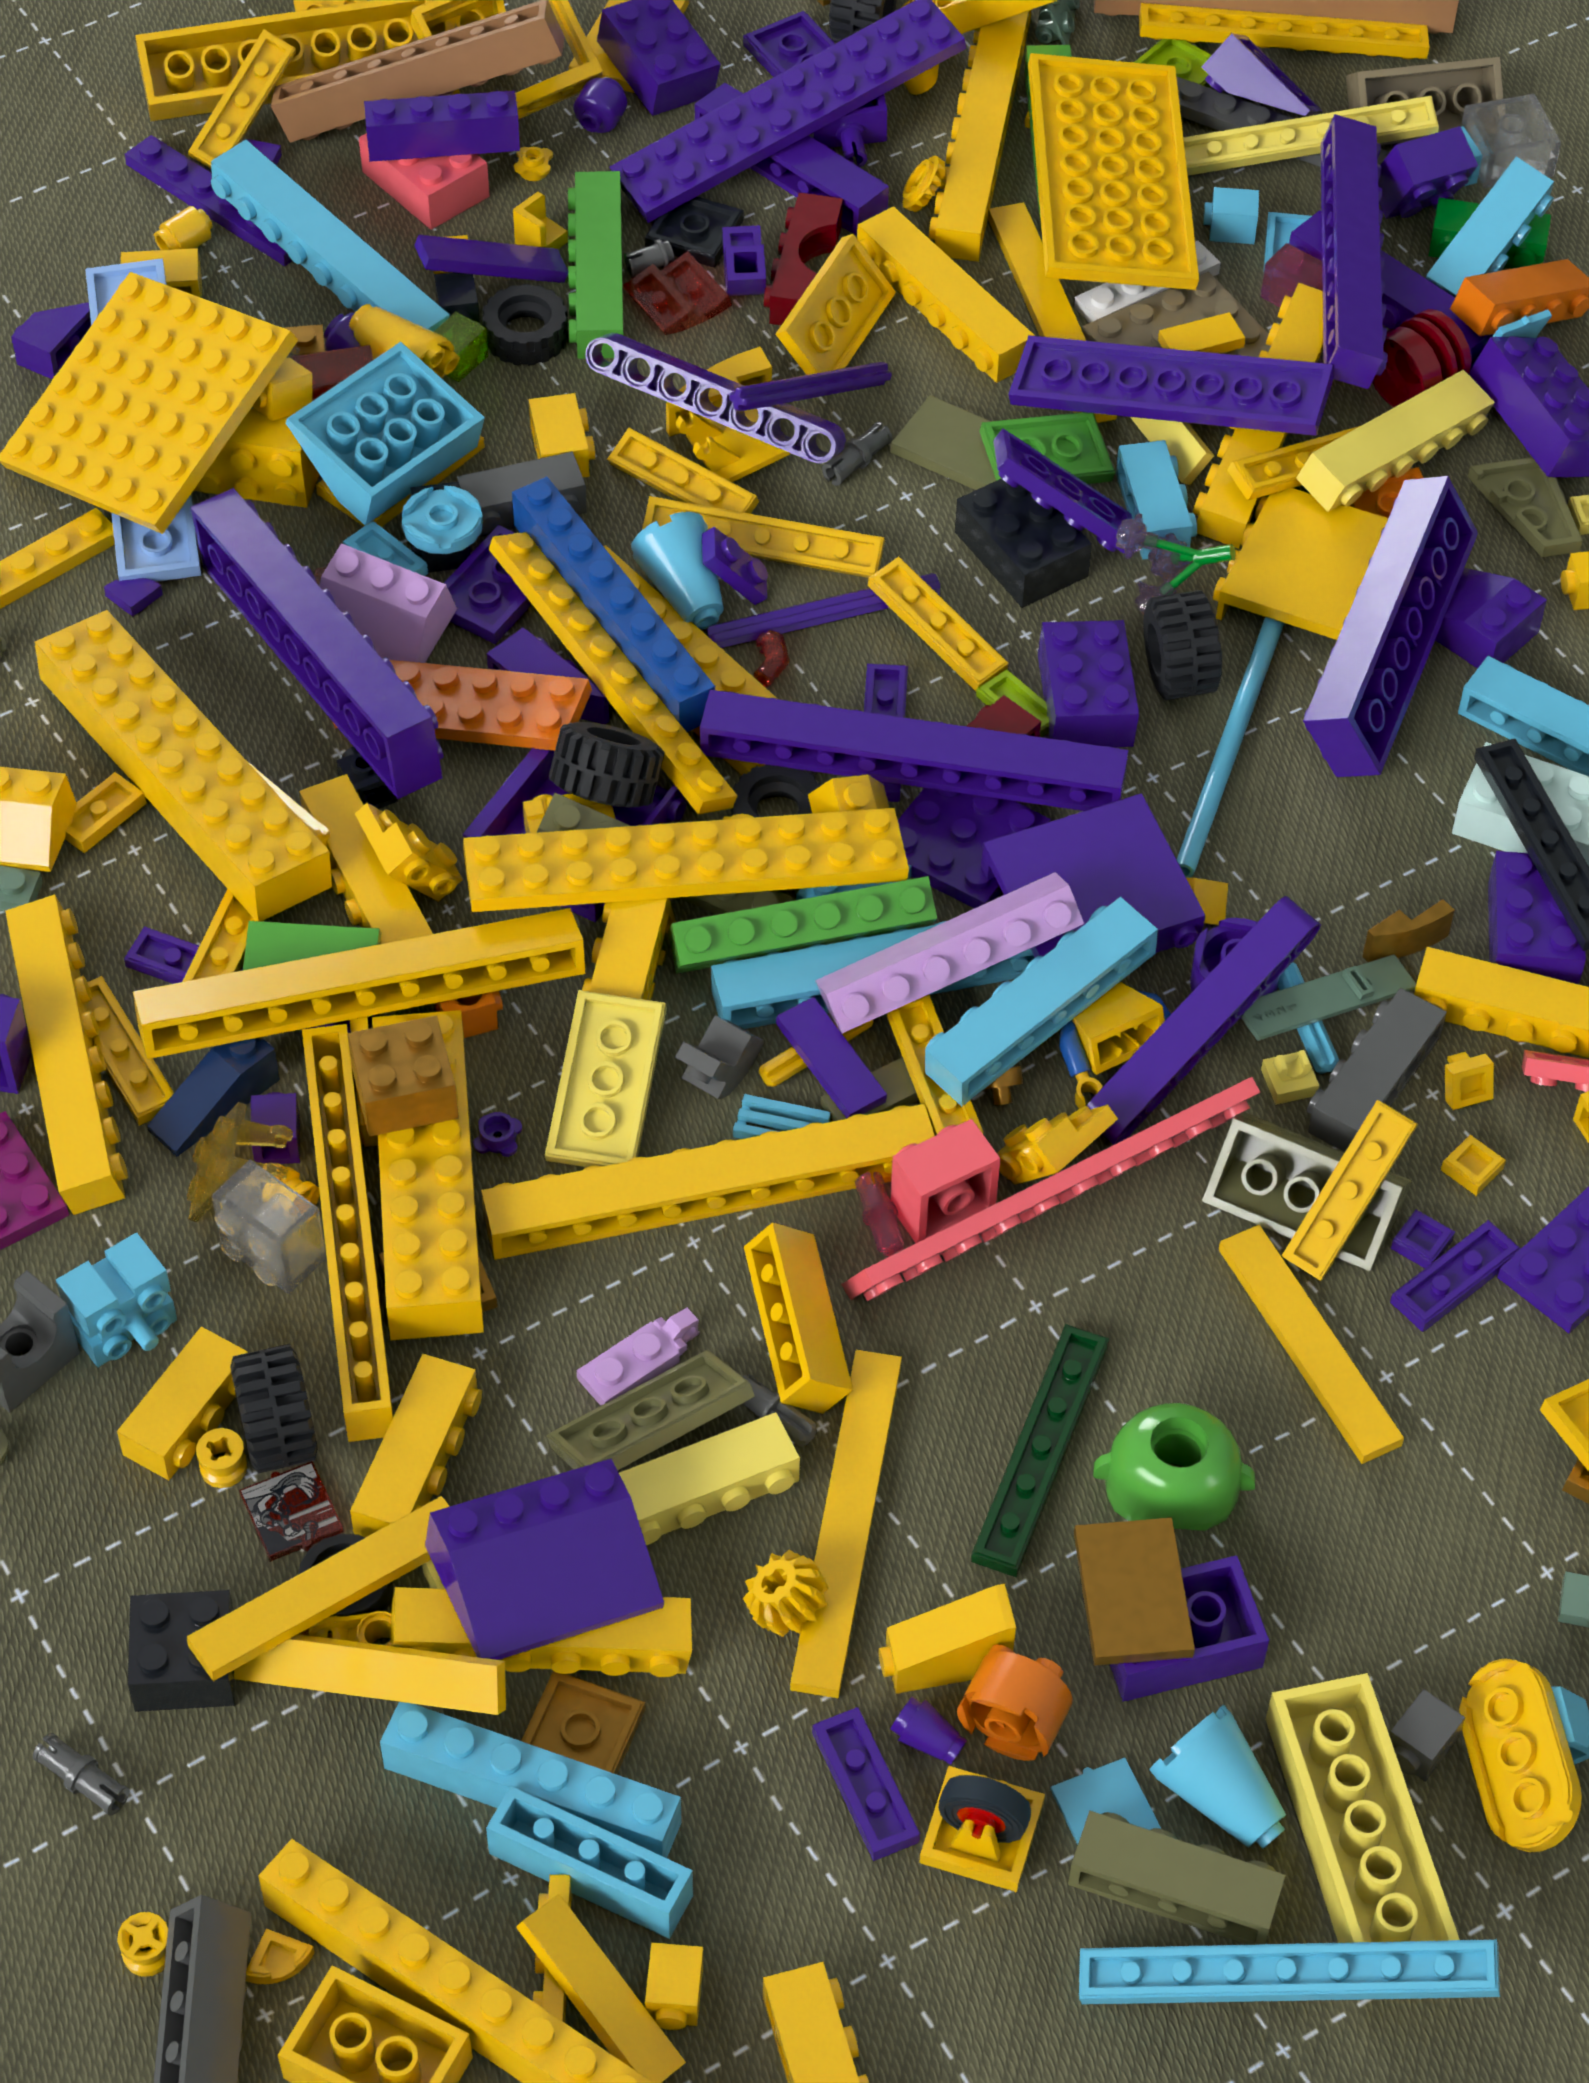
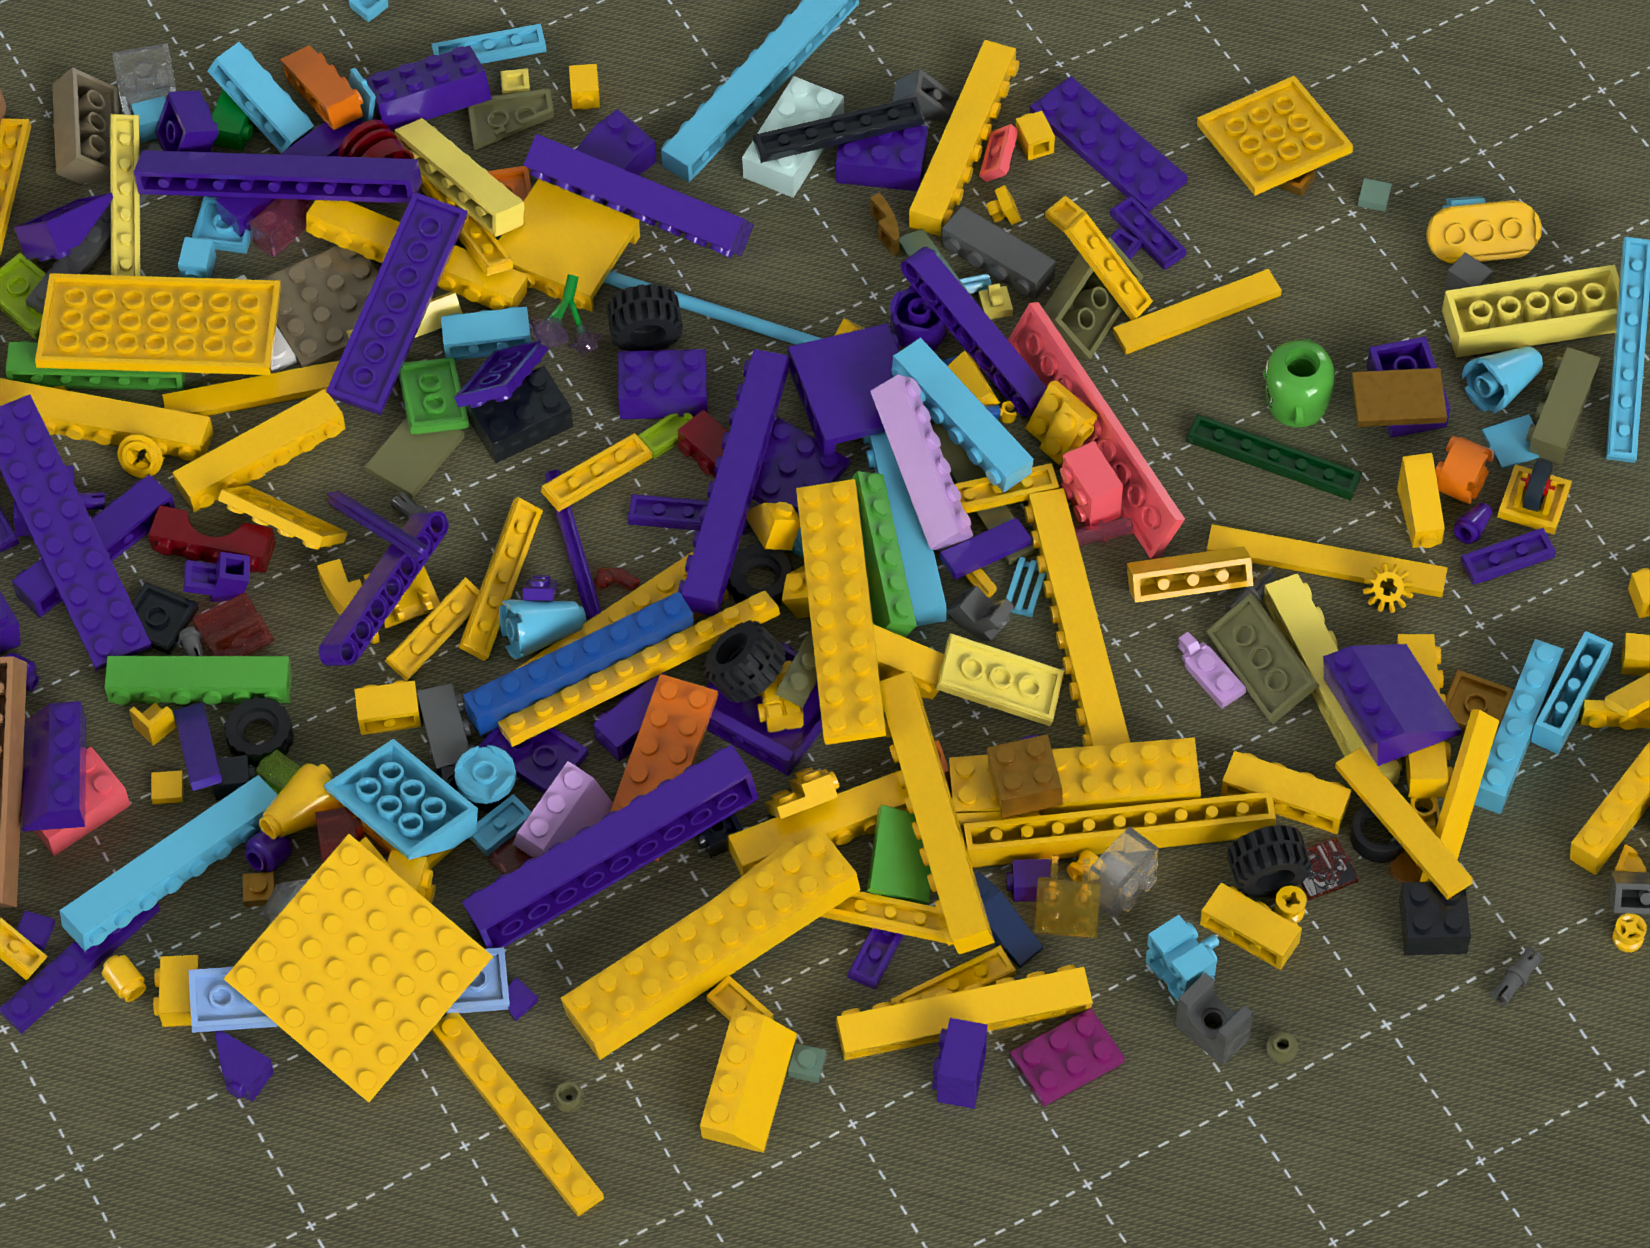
camera: 85 degrees left, 5 degrees up
yellow tile [1158,312,1245,354] -> none

